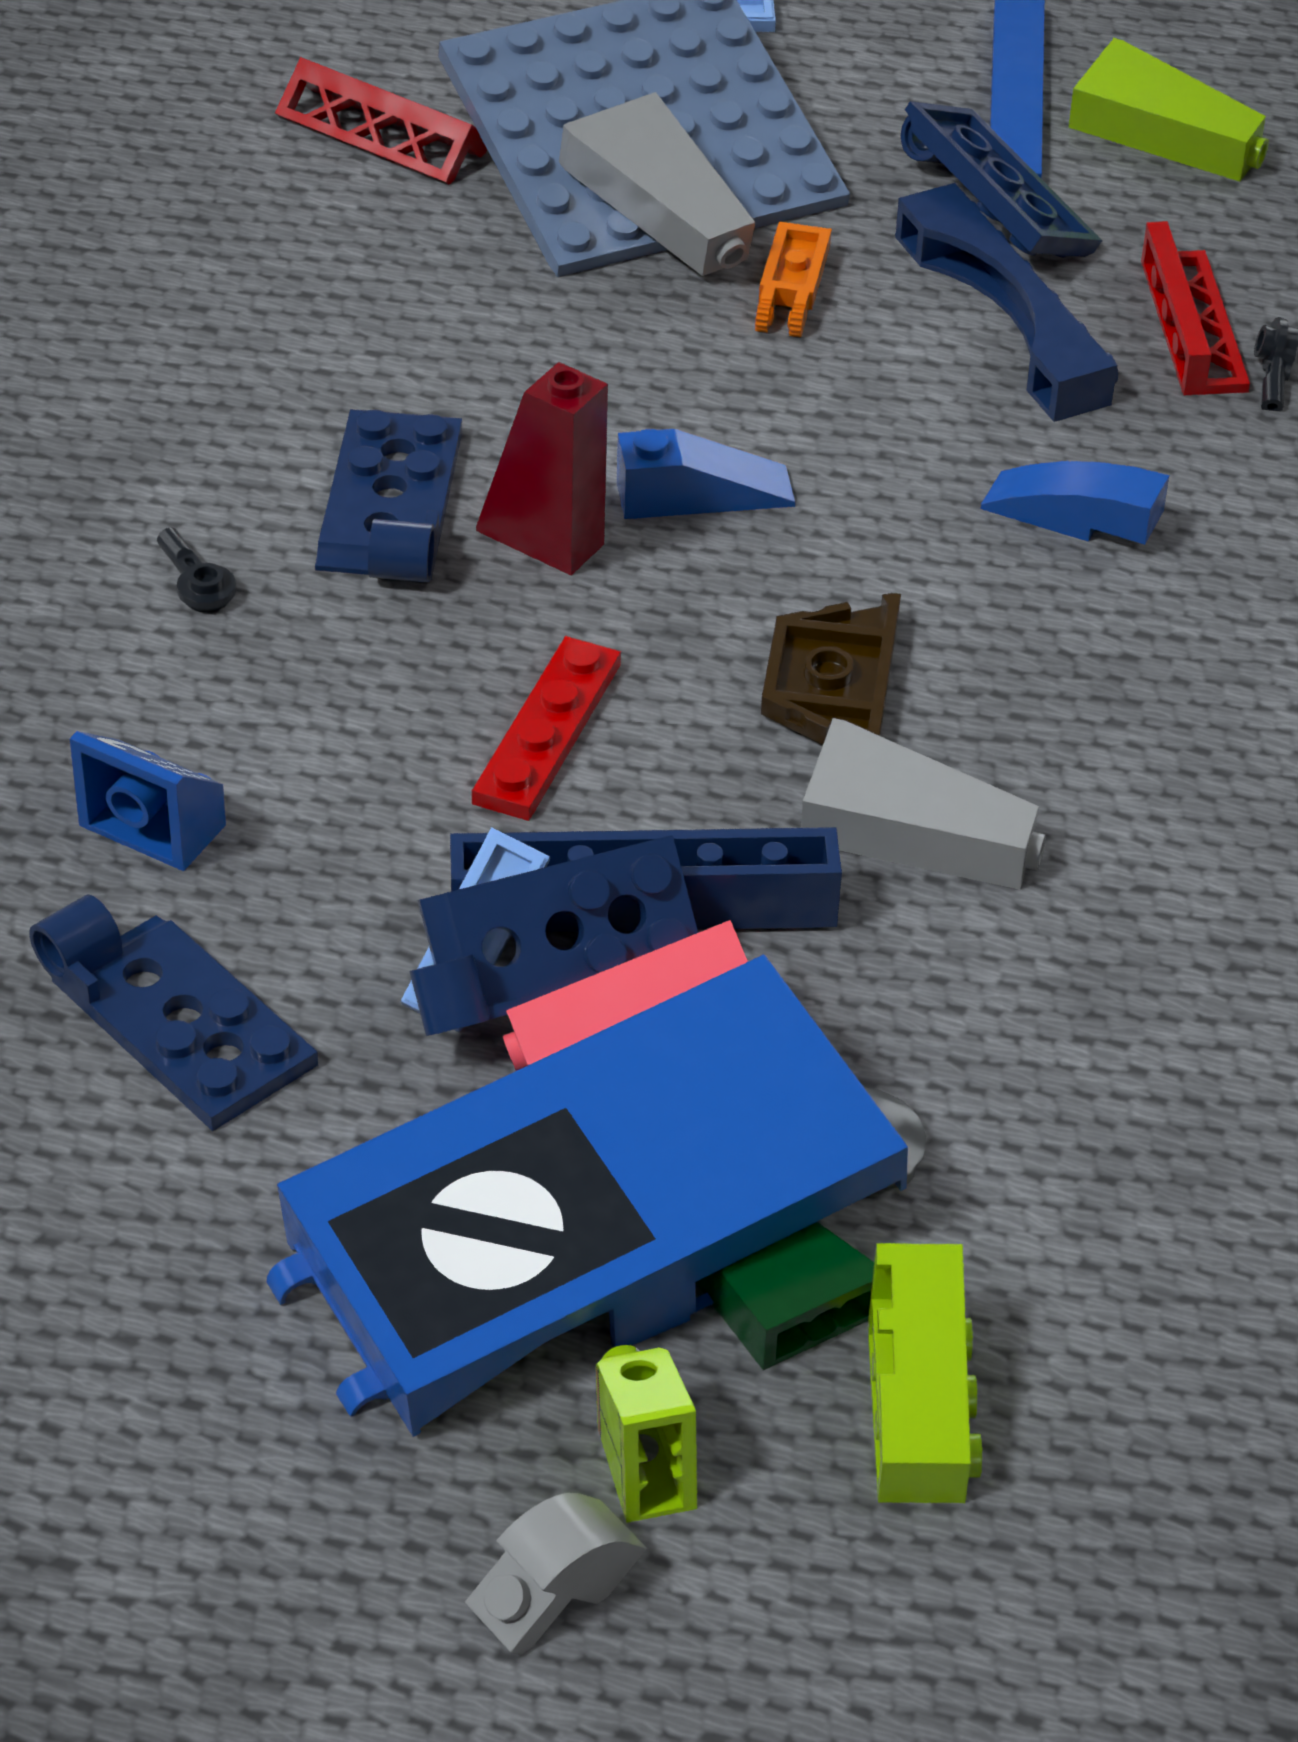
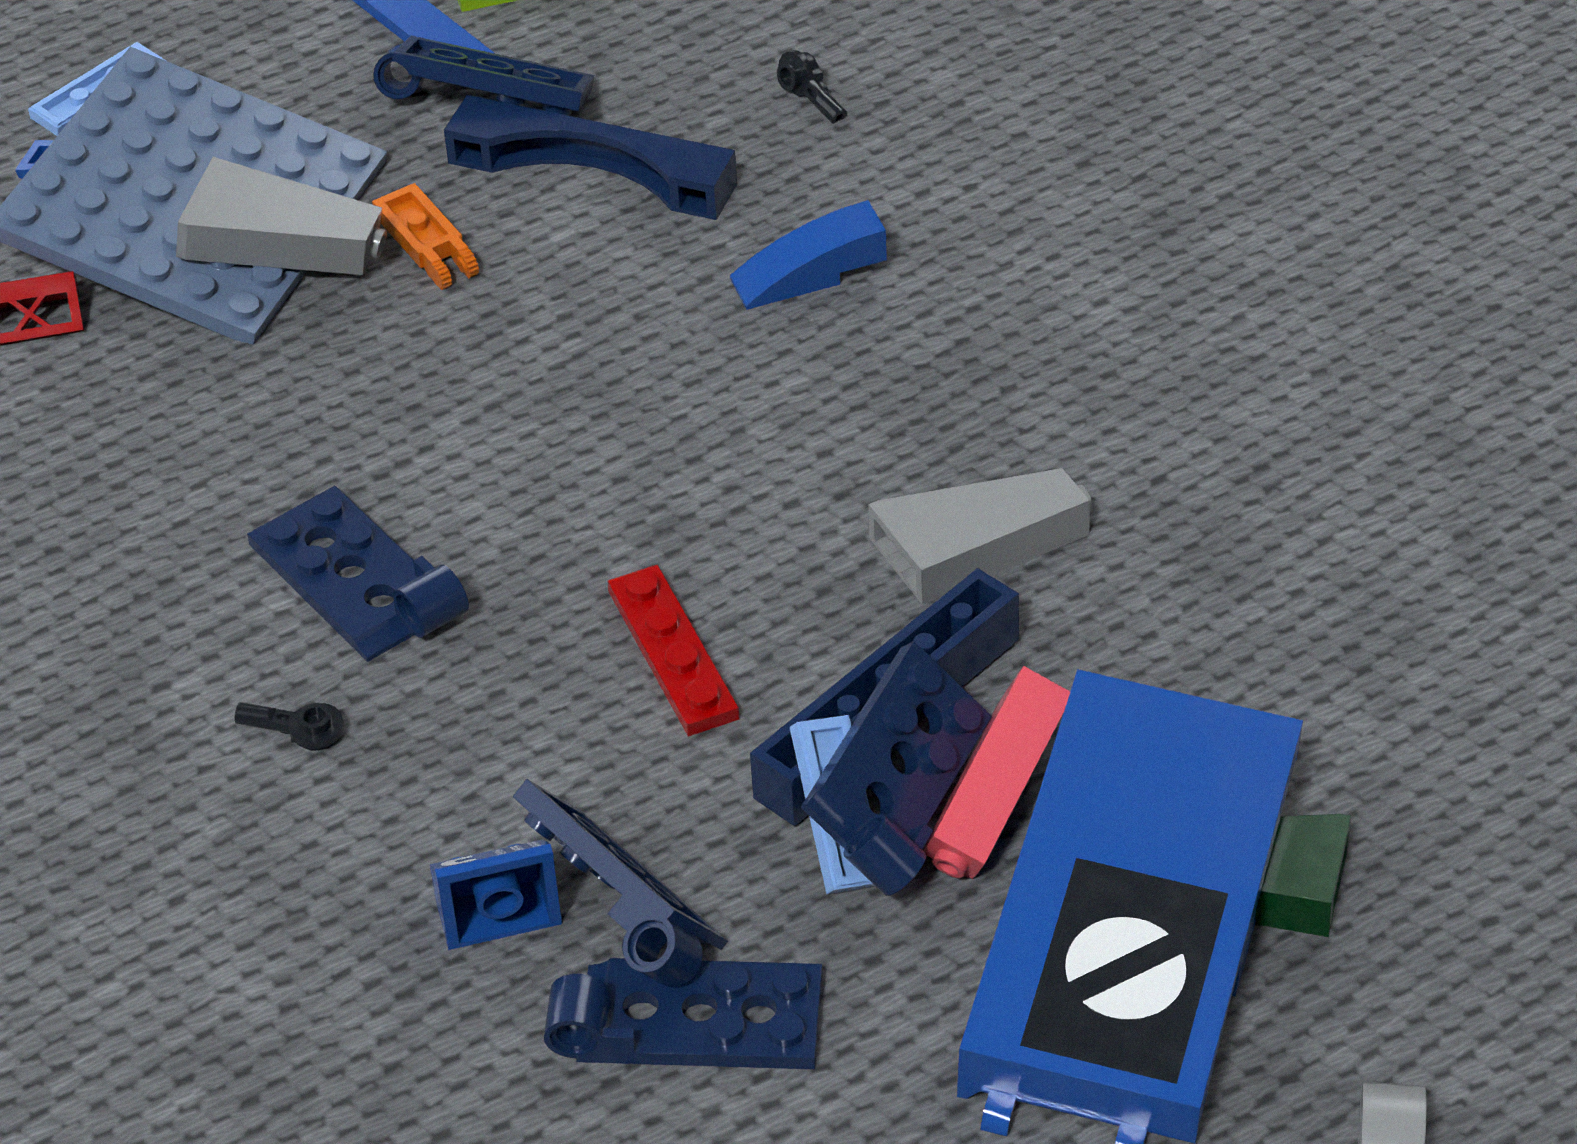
camera: 40 degrees left, 0 degrees up
dark red slope [476,362,608,576] -> none
lime torso [596,1345,697,1523] -> none
blue slope [617,429,795,519] -> none
dark brown wing [761,593,901,745] -> none
lime wedge [868,1243,982,1503] -> none
red fence [1141,221,1250,396] -> none
none -> dark blue hinge [513,779,728,987]

